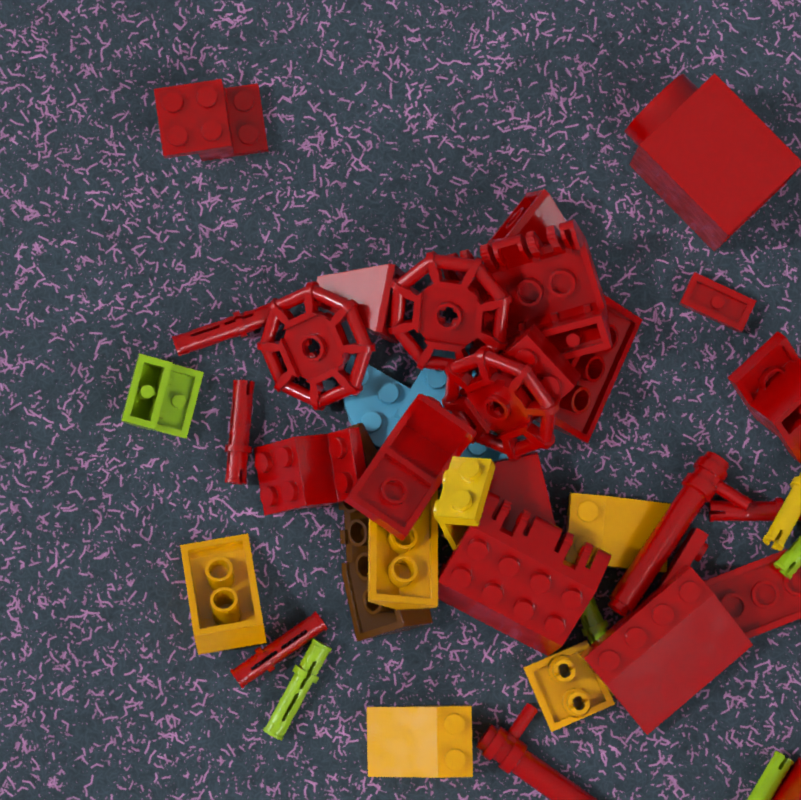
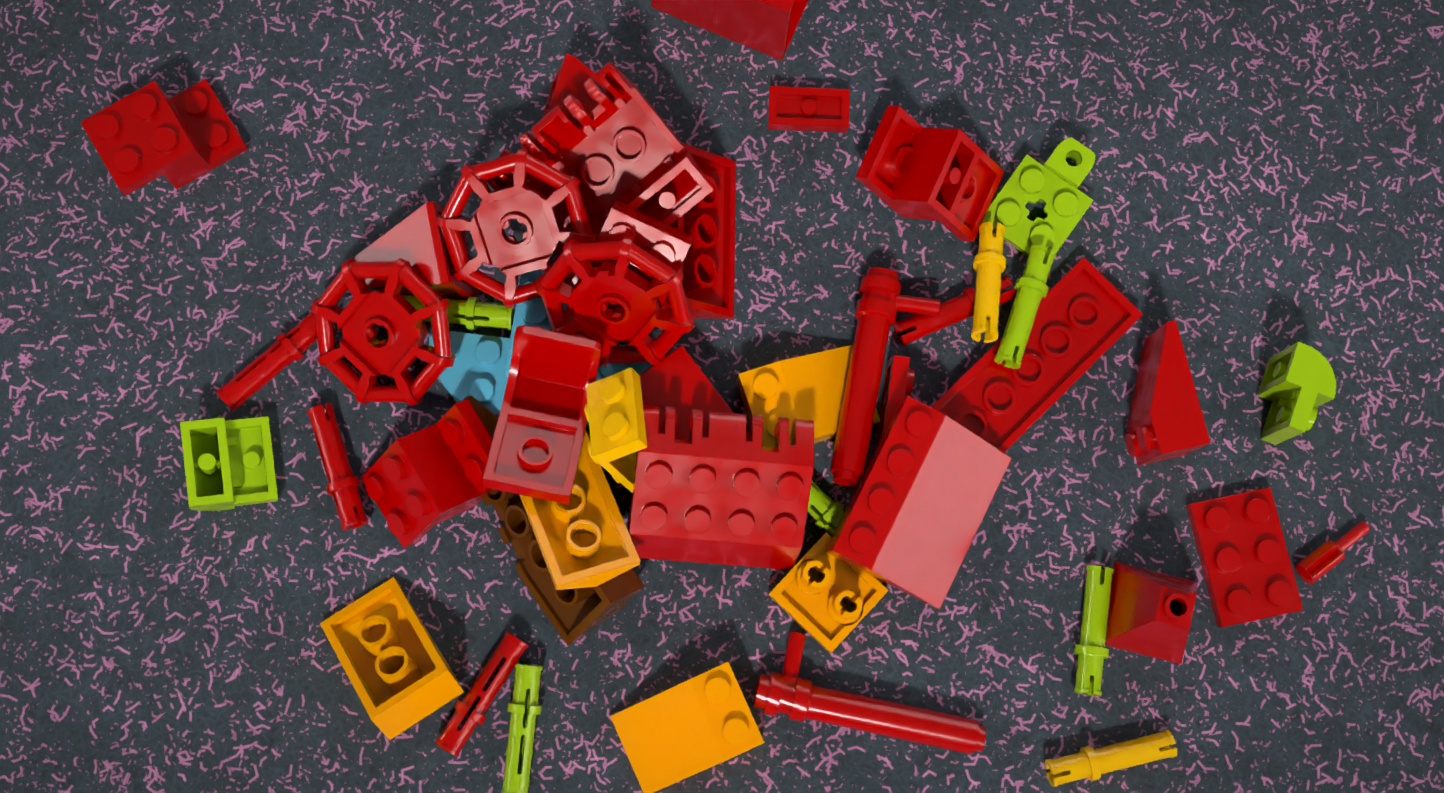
camera: 30 degrees left, 5 degrees down
none -> lime pin [402,295,516,330]

